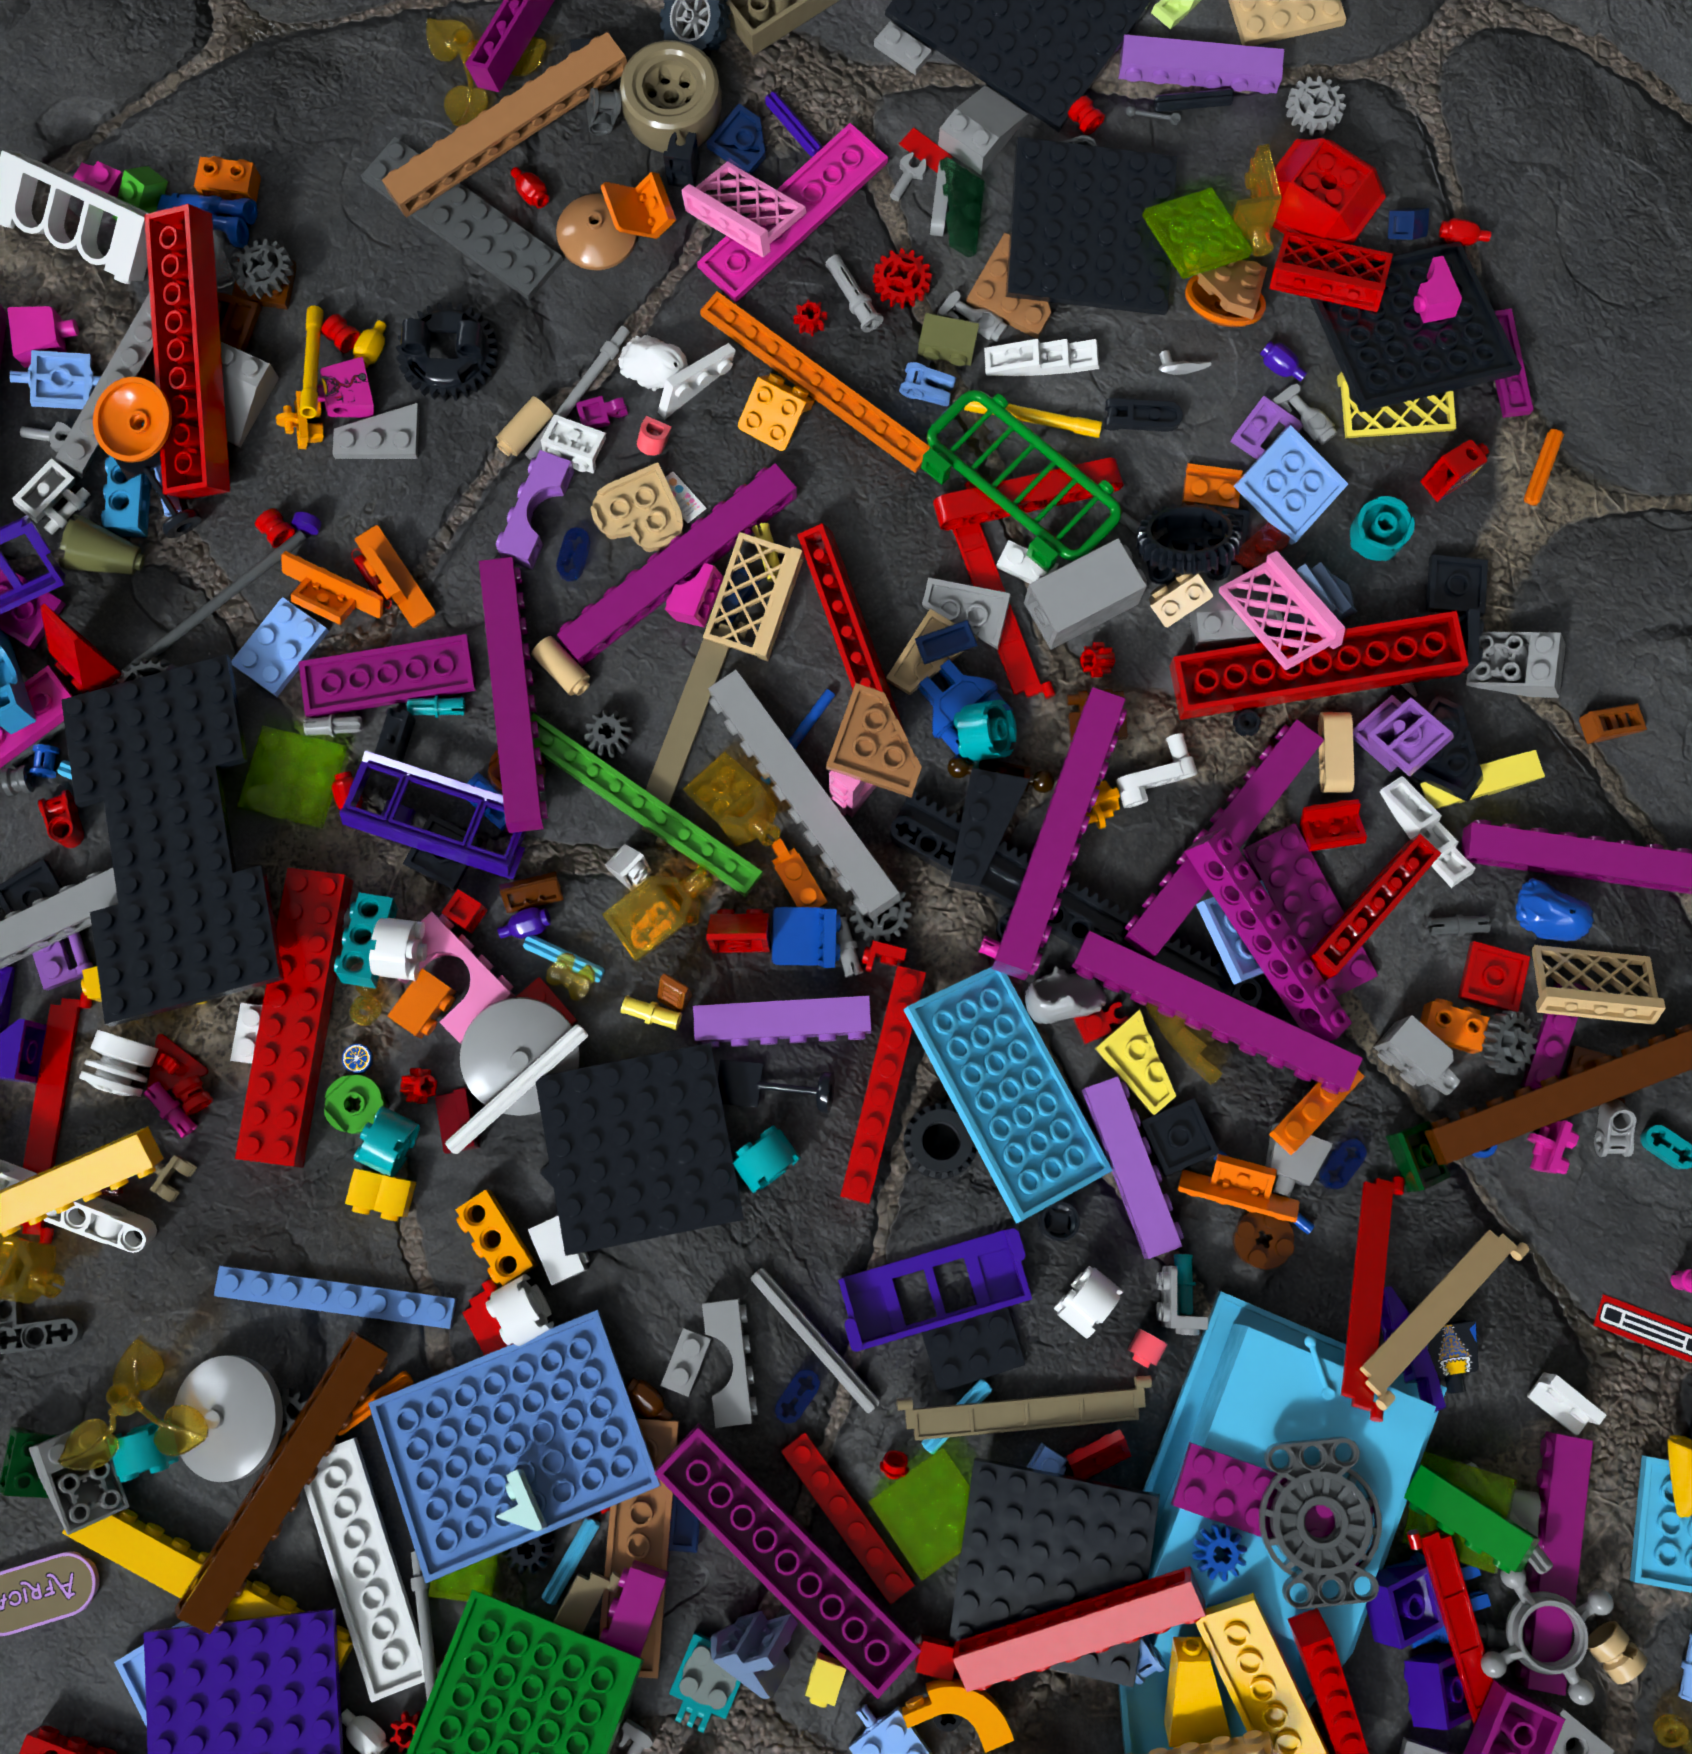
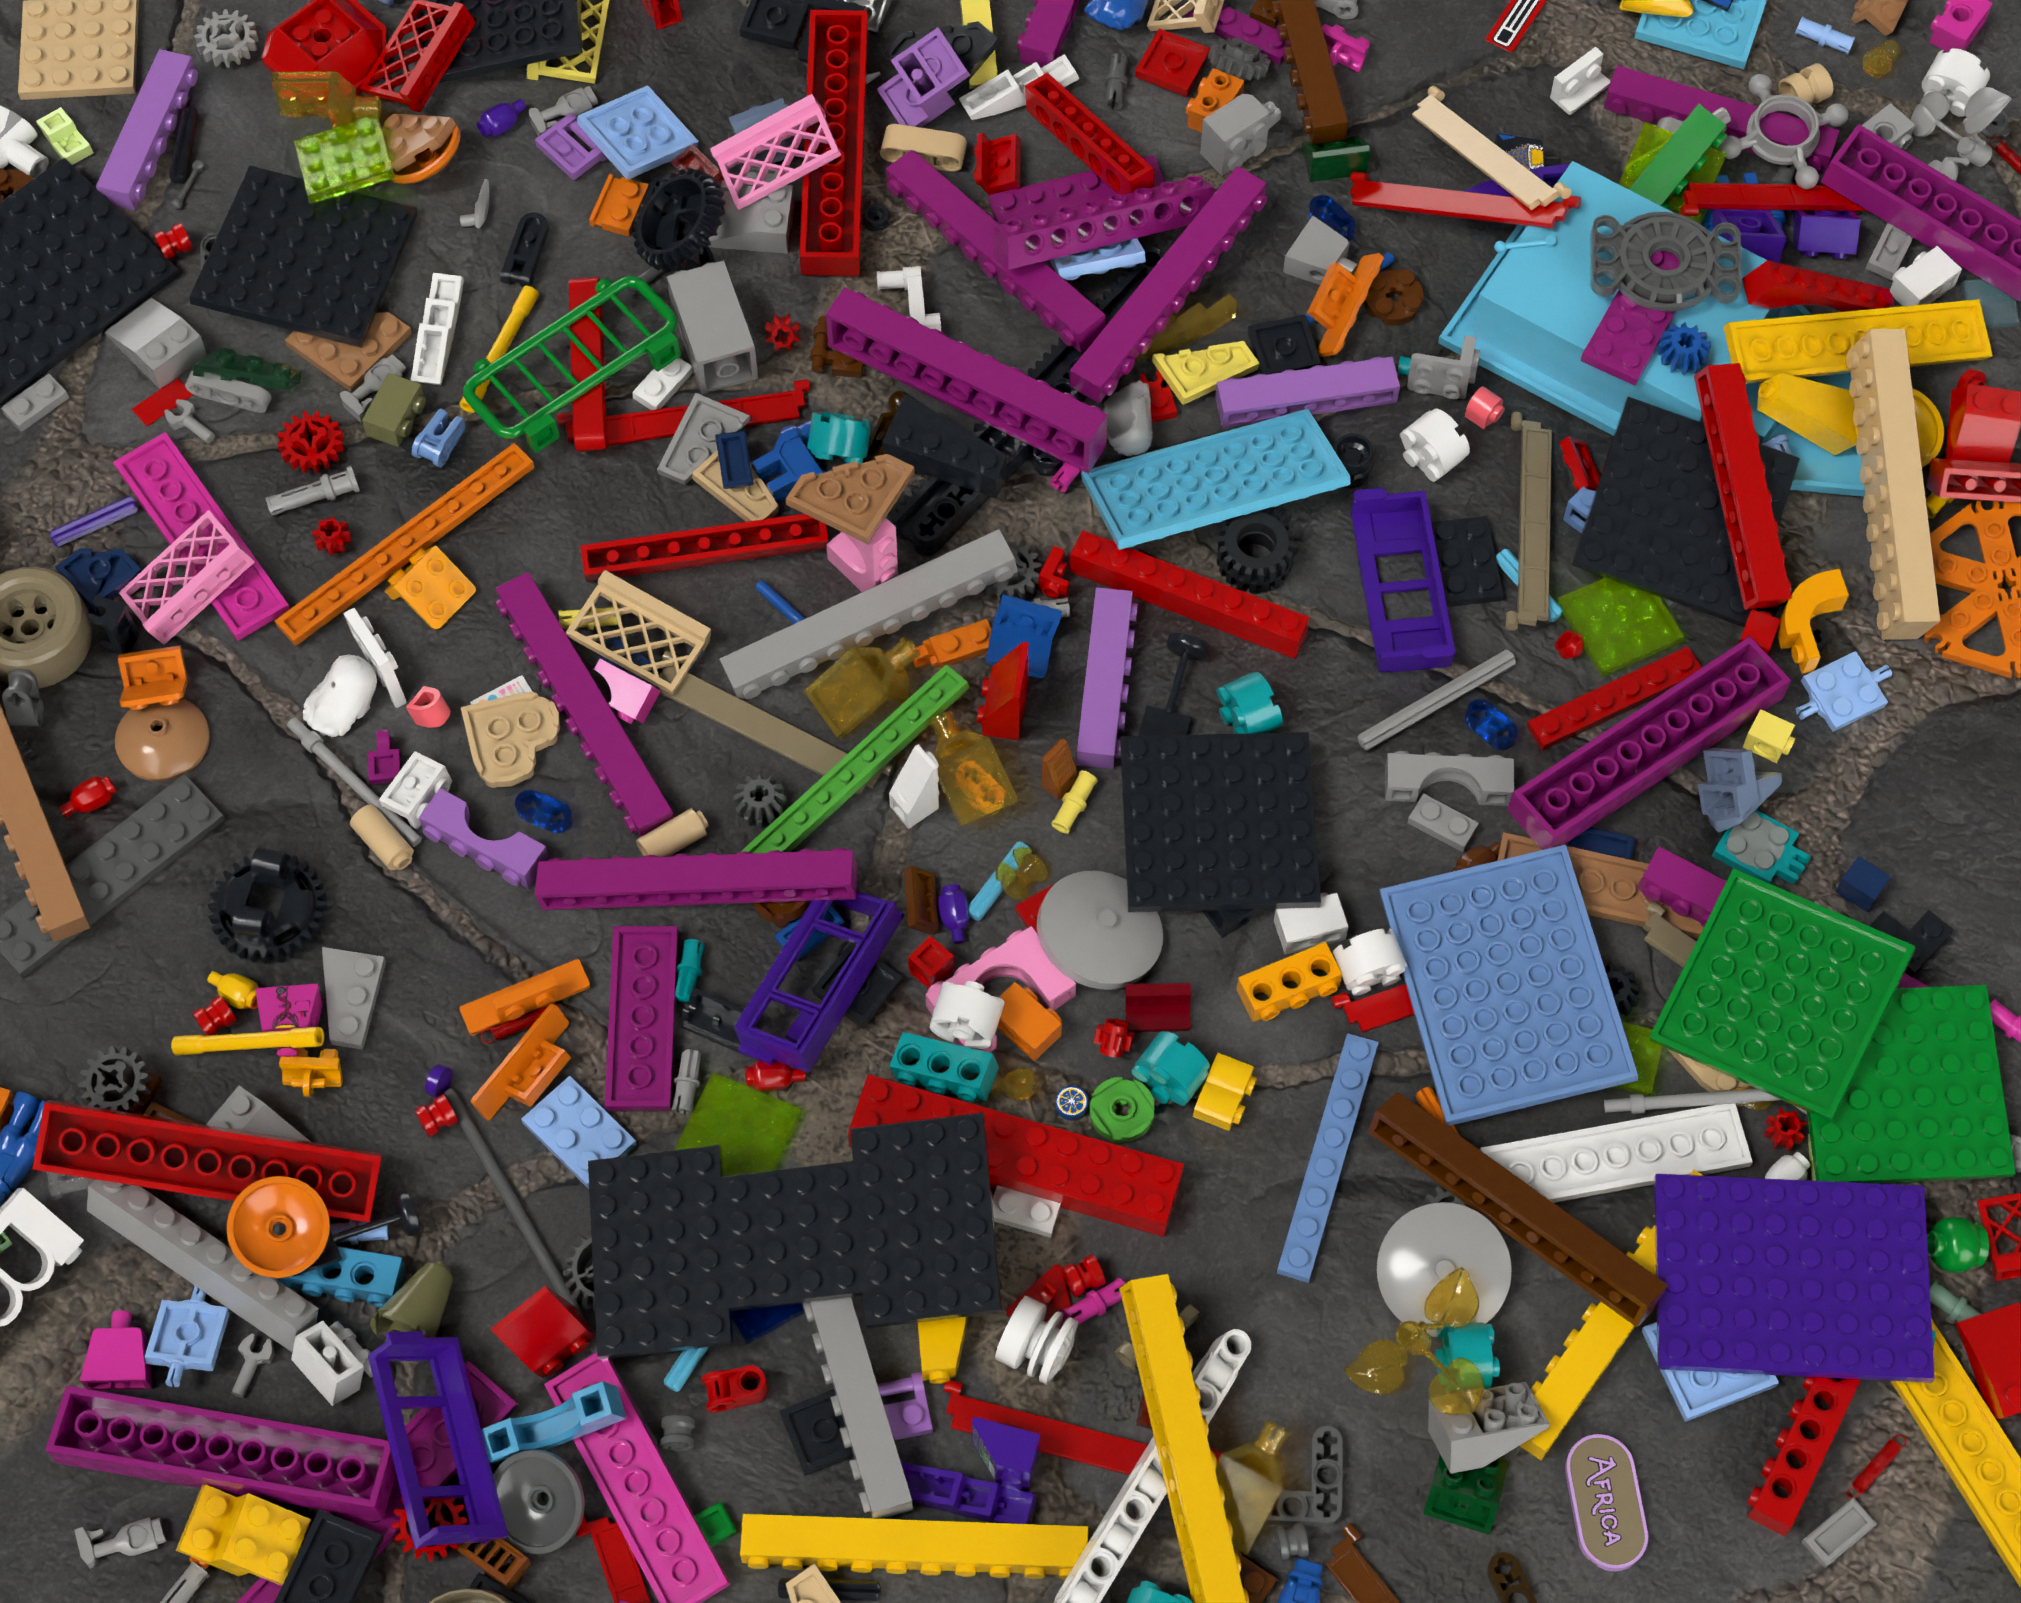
camera: 80 degrees left, 15 degrees down
blue bush [29,744,60,778] -> none
white axle [445,1024,588,1154] -> none
light aqua slope [496,1469,548,1531] -> none
medium azure axle [541,1516,600,1605] -> none
tan bracket [1149,573,1213,627] -> none
orange plate [1269,1070,1365,1155] -> none
teal brick [1350,496,1415,561] -> none

